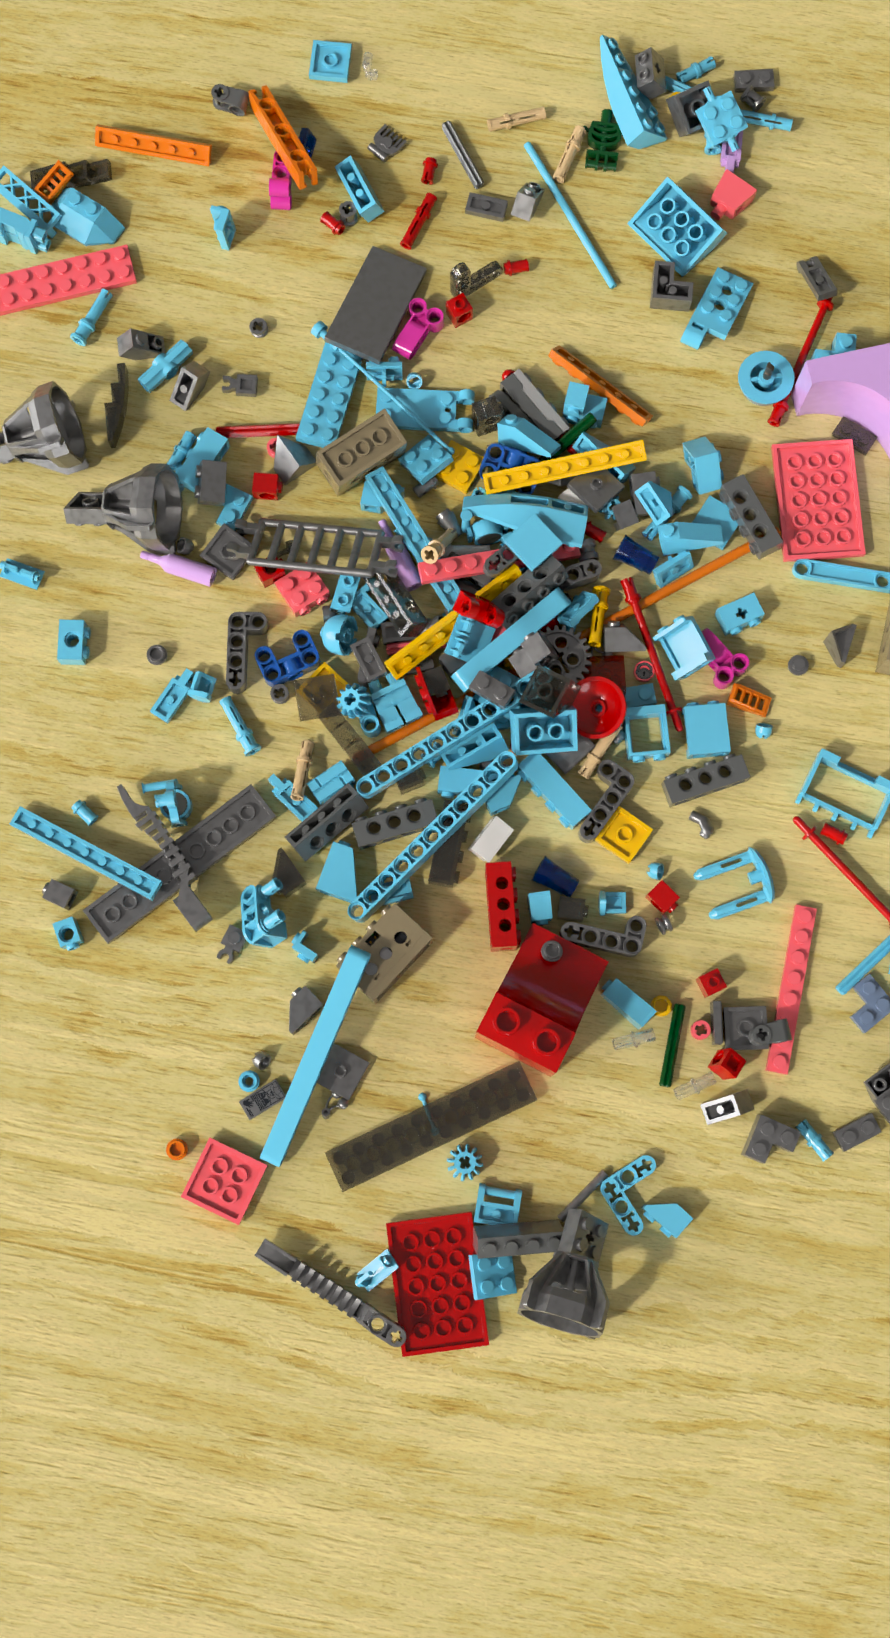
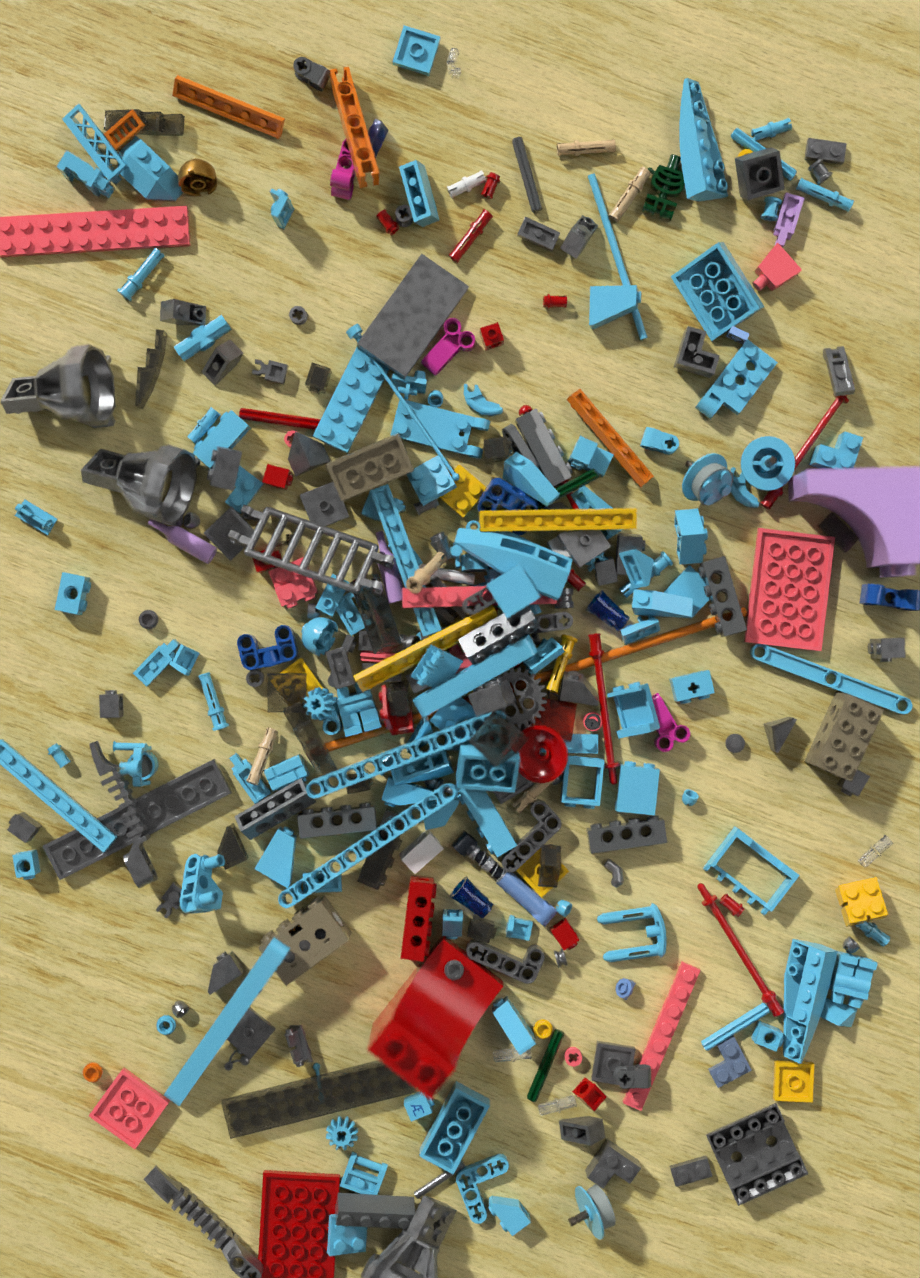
camera: 10 degrees right, 10 degrees up
flat silver beam [226,612,269,694] -> none
flat silver tile [239,1079,286,1120] -> none
medium azure bracket [291,930,319,964] -> none
medium azure hinge [355,1249,399,1292] -> none
flat silver piece [367,124,407,162] -> none
clear smoke beam [450,261,503,297] -> none
red piece [452,590,505,628] -> none
flat silver plate [469,670,516,710] -> none
flat silver brick [635,47,666,100] -> none
medium azure plate [695,86,748,152] -> none
red brick [695,968,727,998] -> none
flat silver tile [710,1001,723,1045] -> none
orange slope [726,683,772,718] -> none
medium azure pin [795,1119,834,1162] -> none
none -> flat silver brick [99,690,124,718]
none -> pearl gold cylinder [178,158,218,197]
none -> flat silver hinge [285,1025,313,1067]
none -> flat silver plate [300,482,349,526]
none -> clear smoke brick [305,363,332,395]
none -> medium azure brick [404,1091,435,1122]
none -> medium azure brick [419,1081,490,1174]
none -> white pin [447,170,486,198]
none -> piece [452,830,558,926]
none -> medium azure piece [463,384,503,416]
none -> clear smoke slope [538,844,561,888]
none -> piece [568,1184,616,1240]
none -> medium azure slope [589,285,642,329]
none -> medium blue plate [616,978,636,1000]
none -> medium azure piece [640,427,679,455]
none -> medium azure piece [682,453,733,505]
none -> light blue tile [726,326,750,344]
none -> medium azure piece [730,467,760,508]

